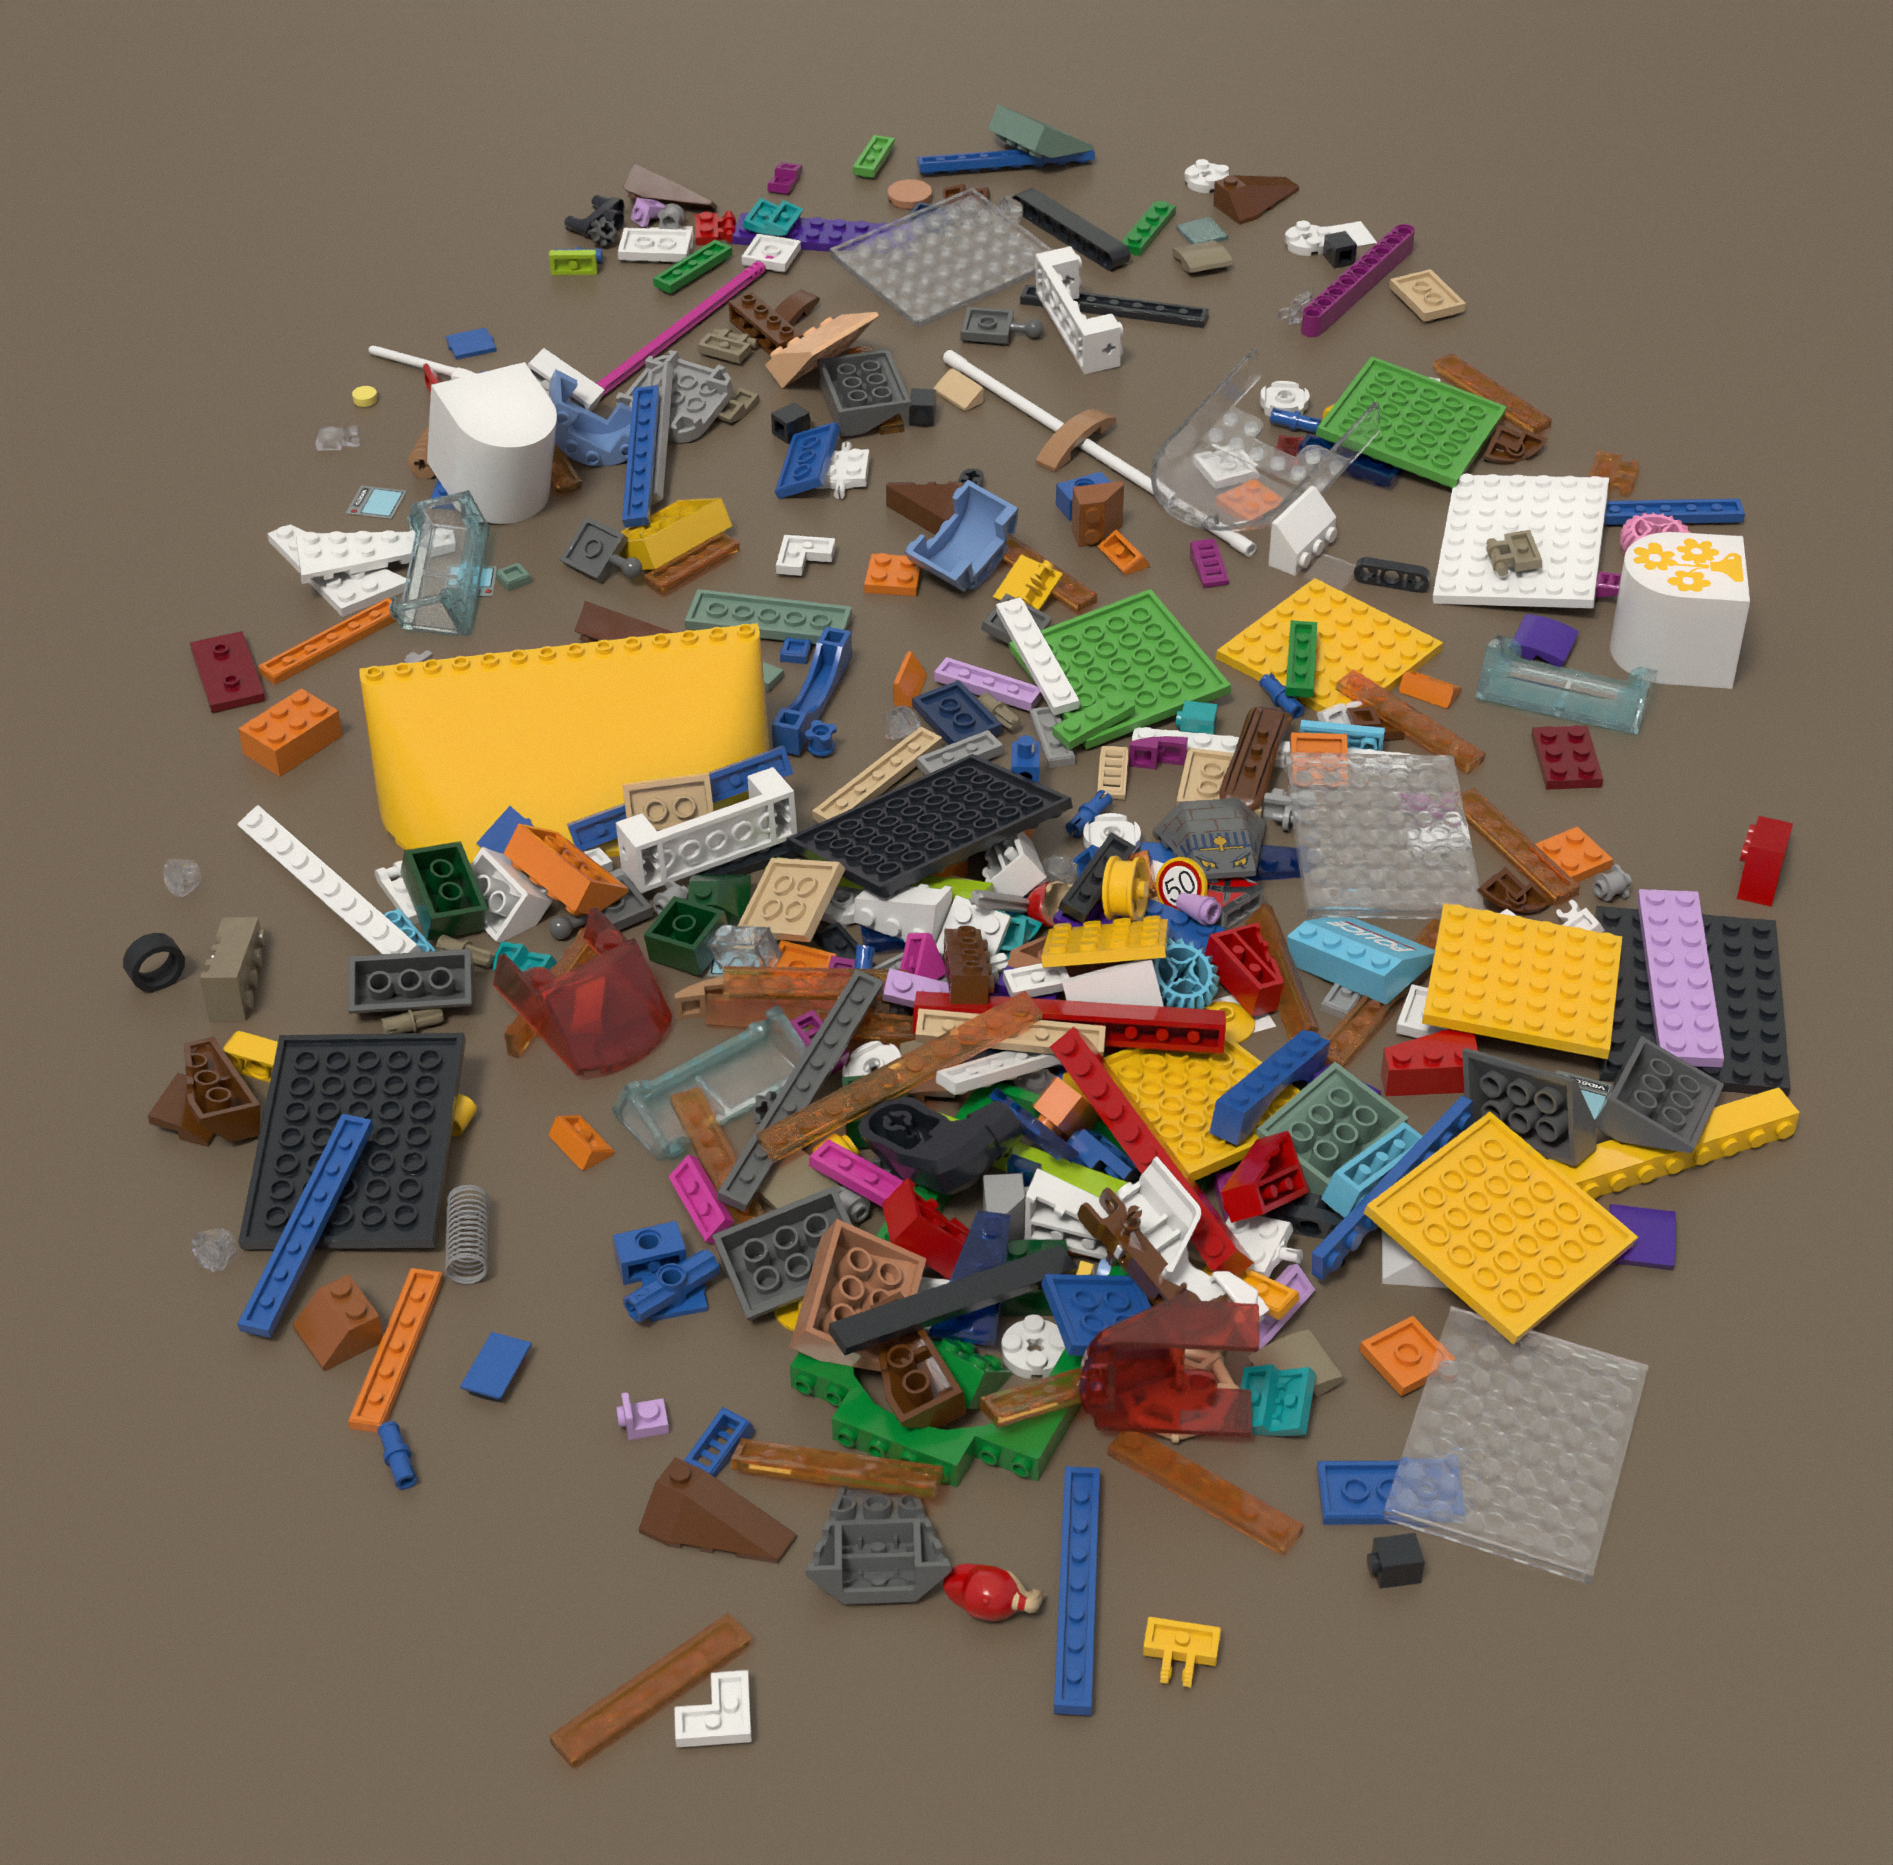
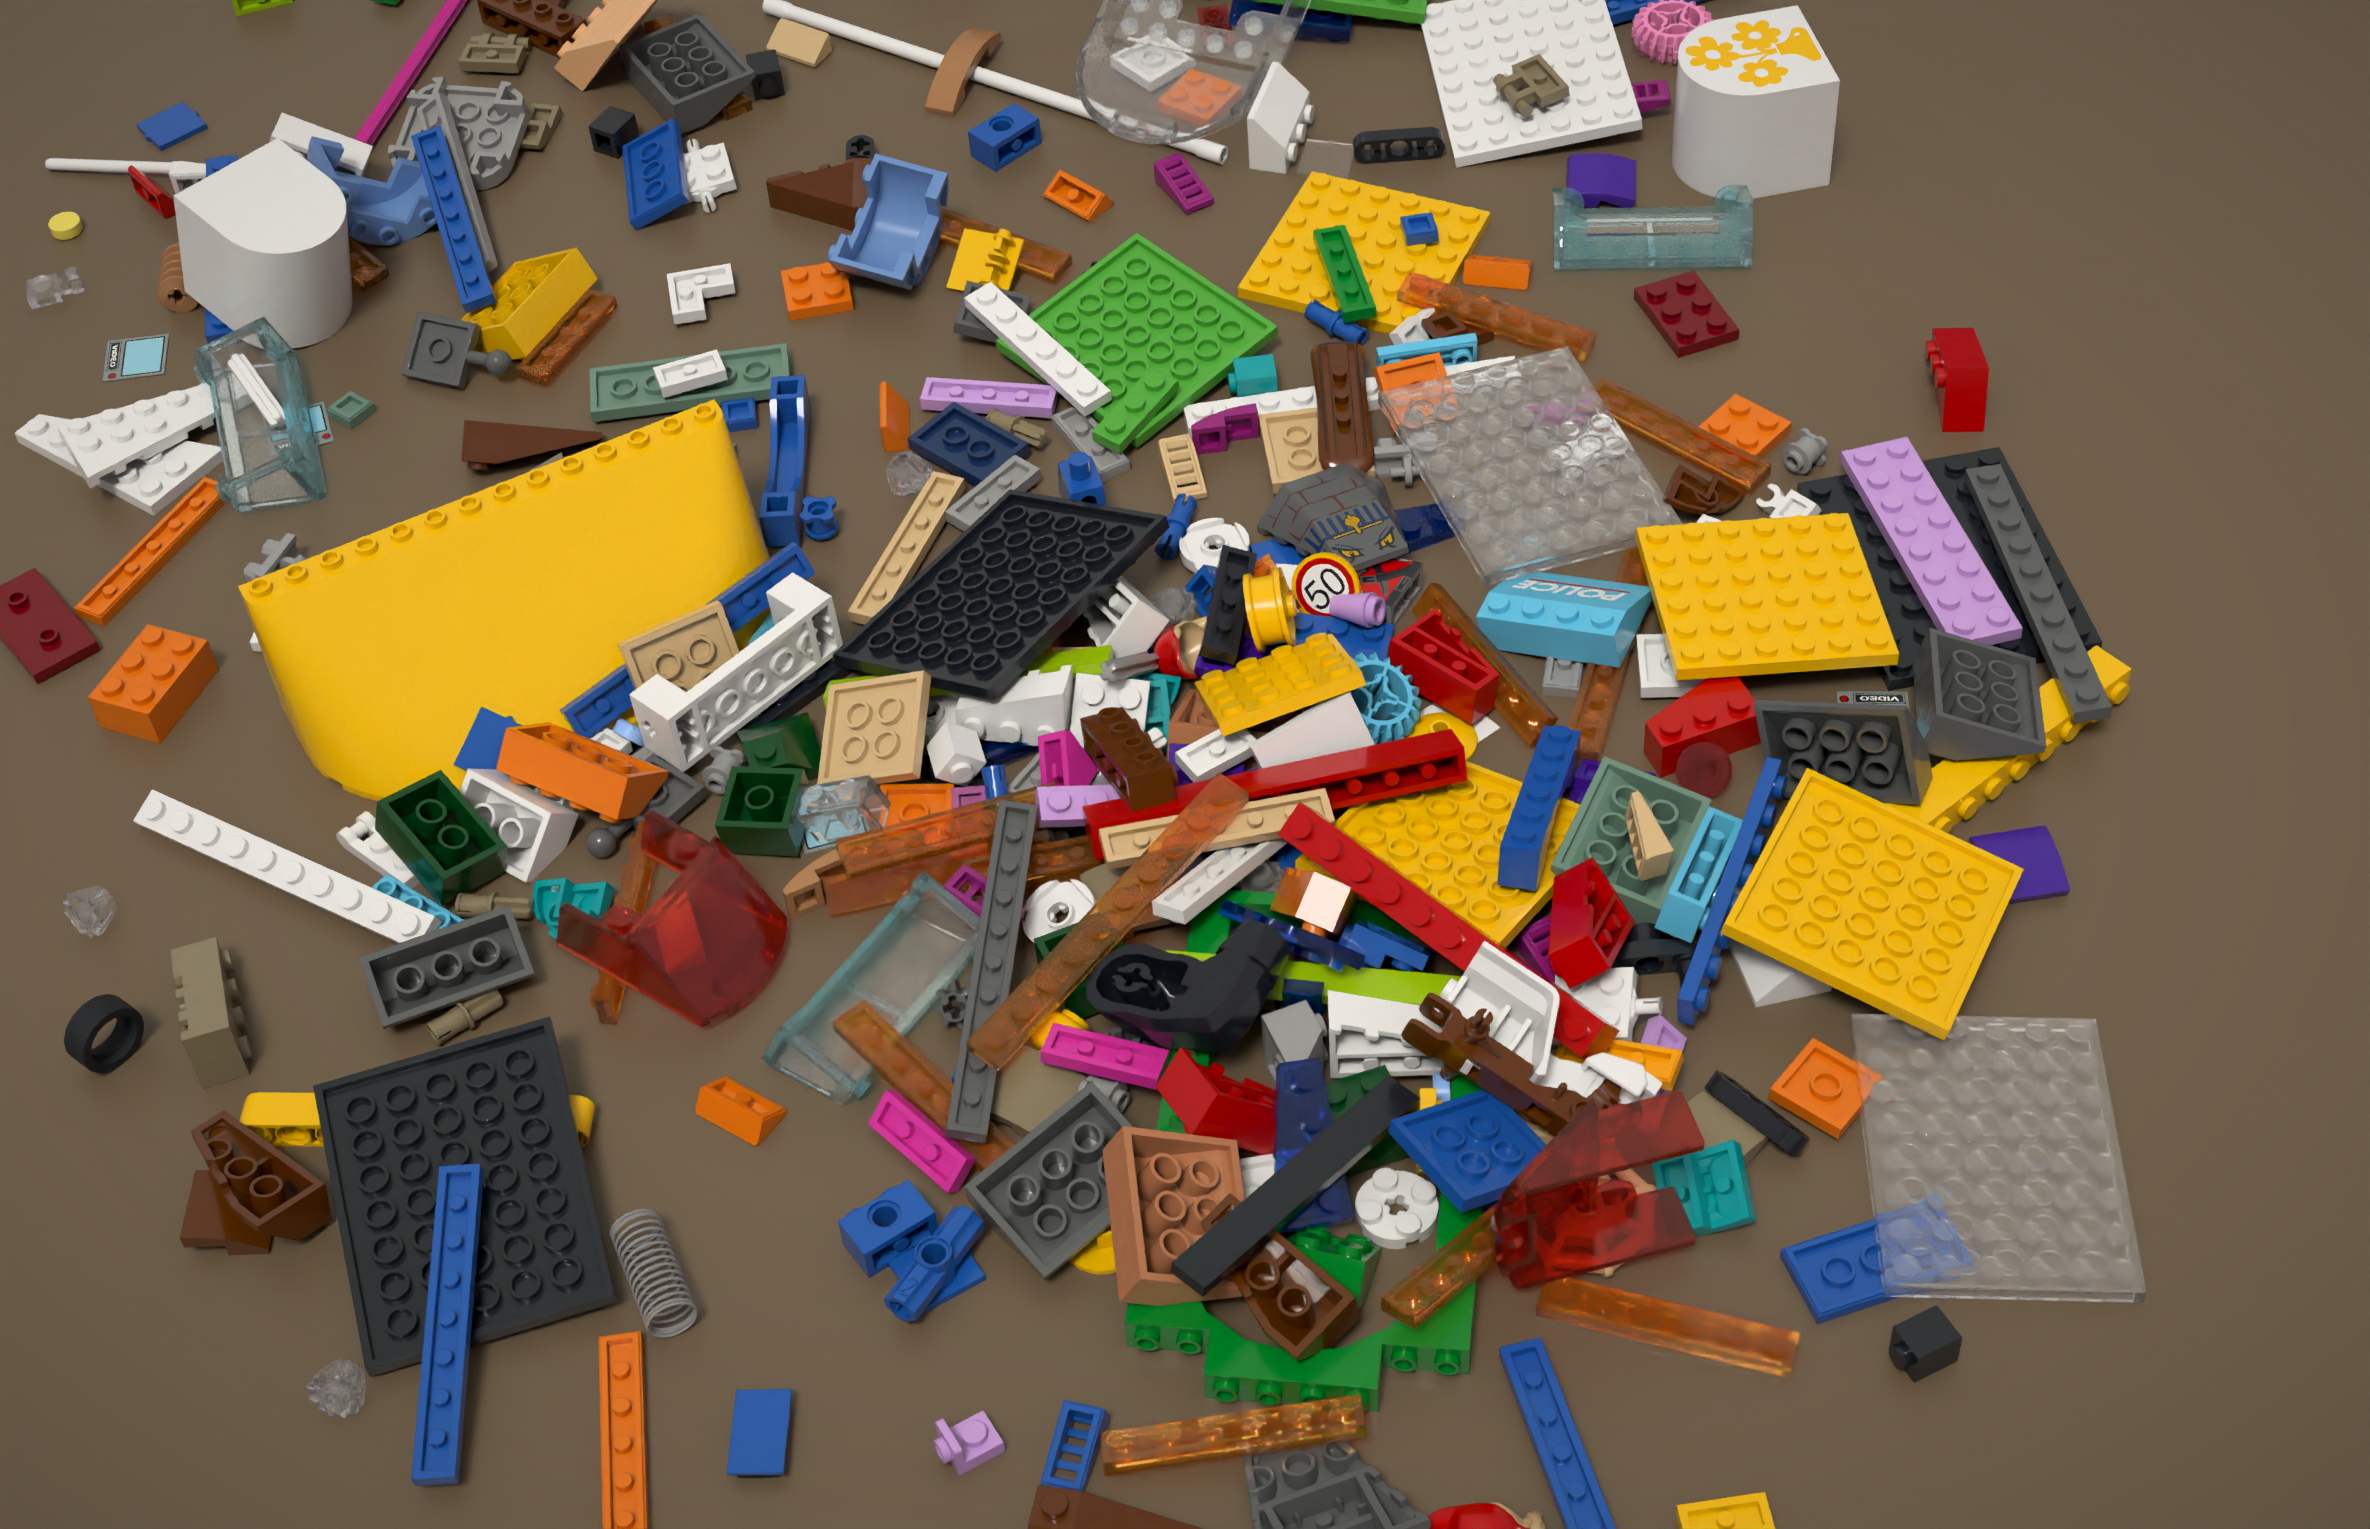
camera: 15 degrees left, 5 degrees up
dark orange slope [293,1274,383,1371] -> none
dark orange slope [1072,481,1124,547] -> none
none -> white axle [228,353,288,429]
none -> light blue tile [612,718,644,747]
none -> white plate [653,349,728,398]
none -> white brick [926,721,986,787]
none -> blue tile [1400,212,1439,246]
none -> tan slope [1625,791,1674,881]
none -> clear red plate [1675,742,1732,797]
none -> black beam [1705,1070,1810,1156]
none -> dark grey plate [1965,464,2112,723]

